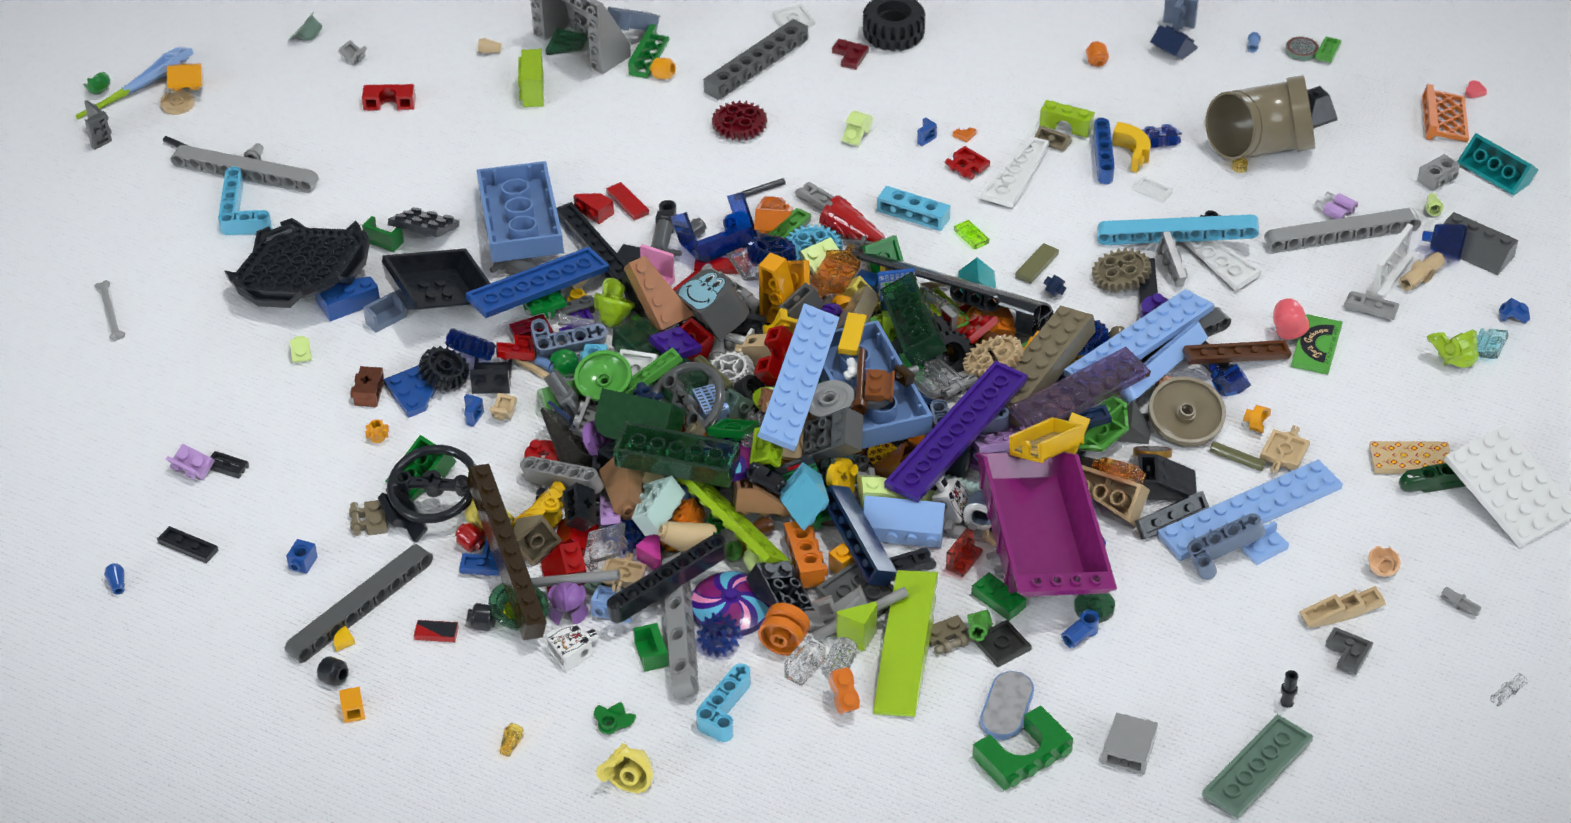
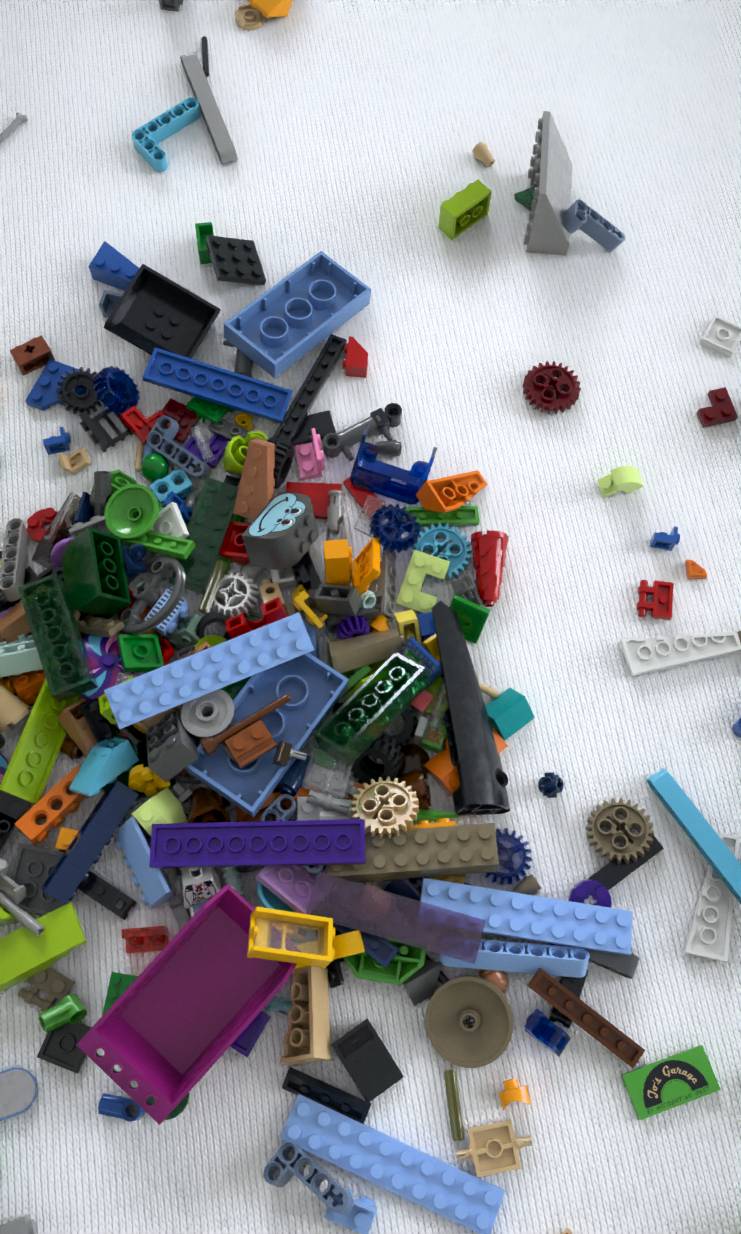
camera: 50 degrees right, 25 degrees up
black plate [224,218,370,308] -> none
light grey cone [244,143,264,160] -> none
sand green piece [287,11,323,41] -> none
yellowish green bracket [290,336,312,363] -> none
light grey bracket [338,40,367,65] -> none
red arch [362,84,416,111] -> none
red tile [606,182,649,221] -> none
green fence [628,24,670,79] -> none
dark purple plate [649,326,702,358] -> none
light orange head [650,58,676,79] -> none
dark grey brick [703,19,808,100] -> none
black bar [735,178,786,200] -> none
light grey plate [795,182,834,210] -> none
clear orange plate [810,244,860,298] -> none
yellow tile [838,312,867,356] -> none
white arm [843,358,857,381] -> none
medium azure brick [877,186,951,231] -> none
clear neon green plate [954,219,989,250] -> none
red plate [956,315,999,344] -> none
olive tile [1015,243,1059,284] -> none
clear orange plate [1092,457,1146,484] -> none
tile [1133,446,1172,458] -> none
light grey wing [1156,231,1188,288] -> none
coral piece [1273,298,1309,340] -> none

